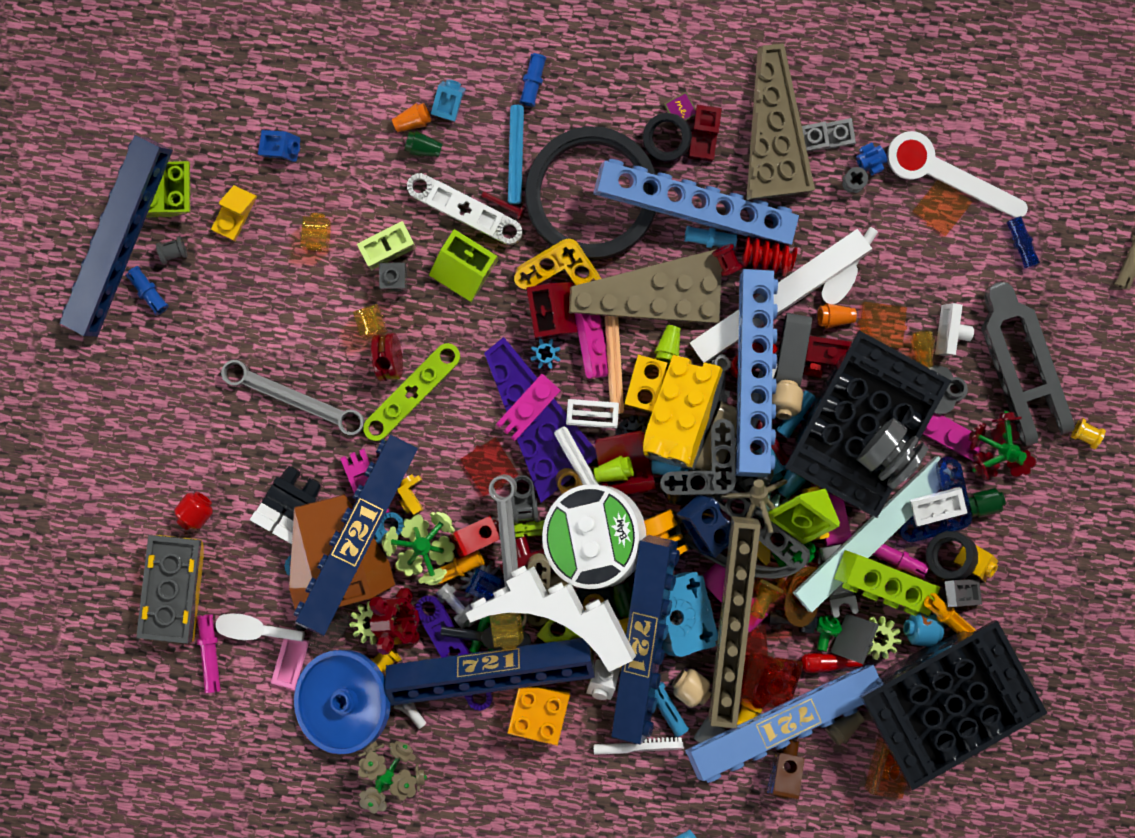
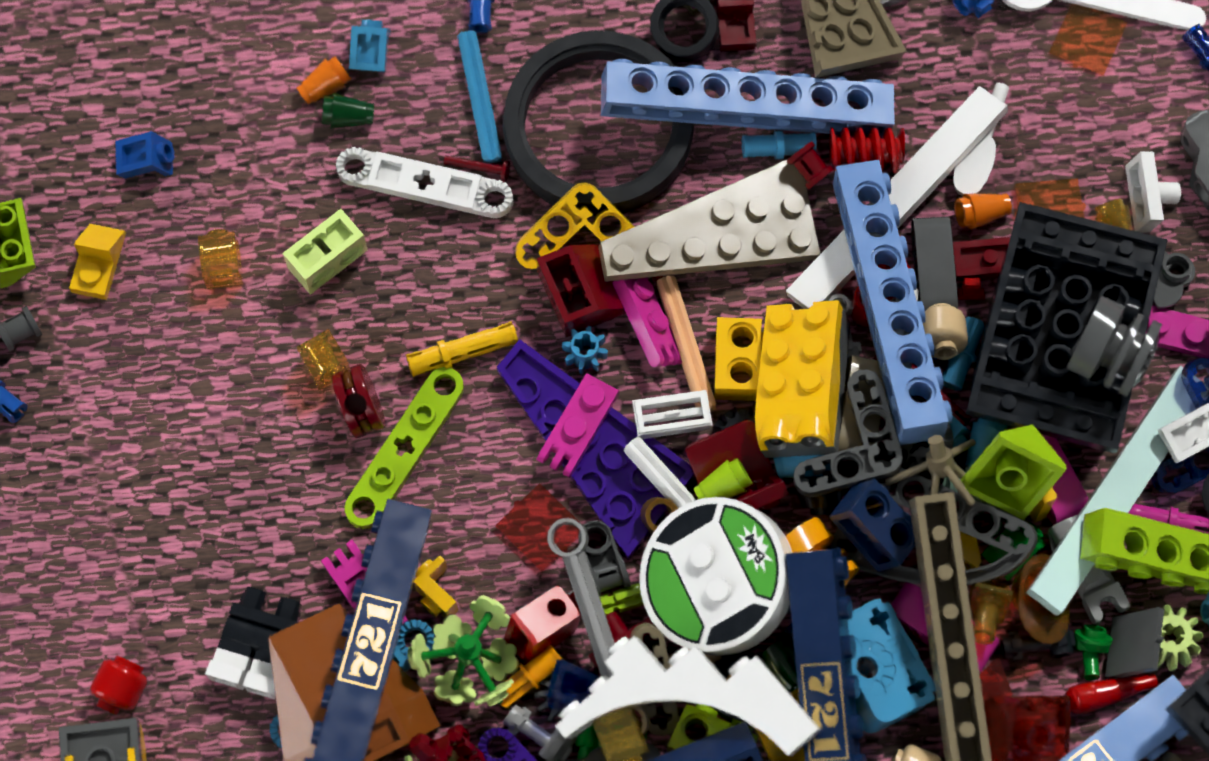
camera: 10 degrees left, 15 degrees down
light grey piece [221,360,365,436] -> none
dark grey brick [379,263,408,292] -> none
lime slope [429,229,498,303] -> none
lime cone [654,325,681,364] -> none
dark grey bush [842,167,868,193] -> none
none -> yellow pin [405,321,518,377]

